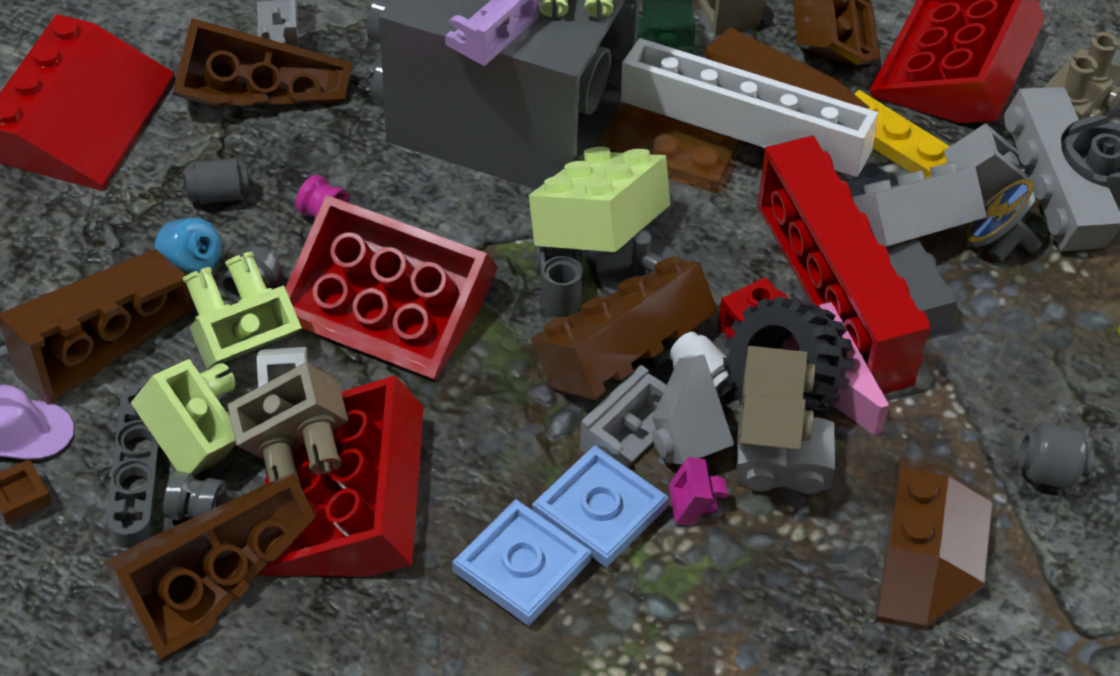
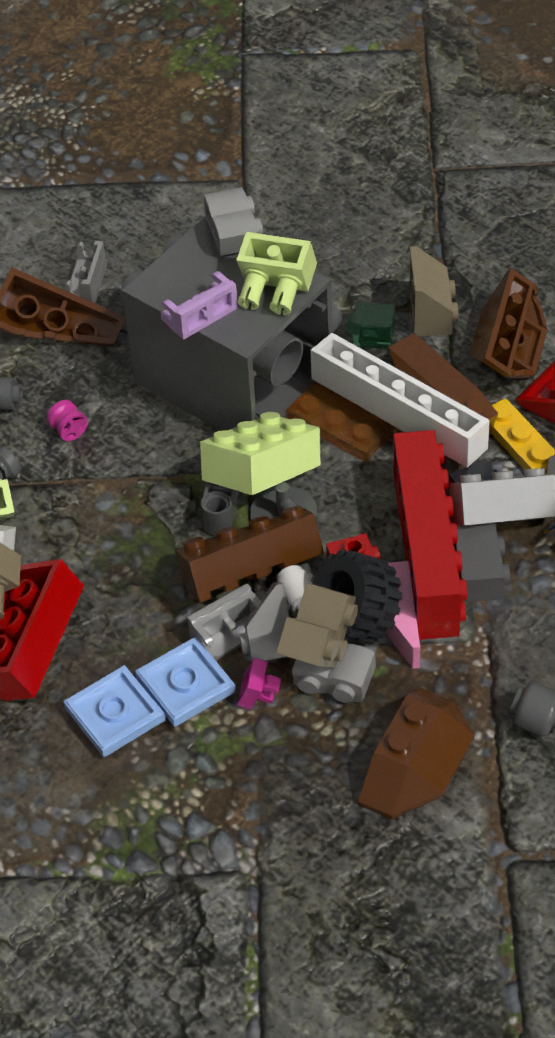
camera: 20 degrees right, 0 degrees up
red slope [285,195,498,381] -> none

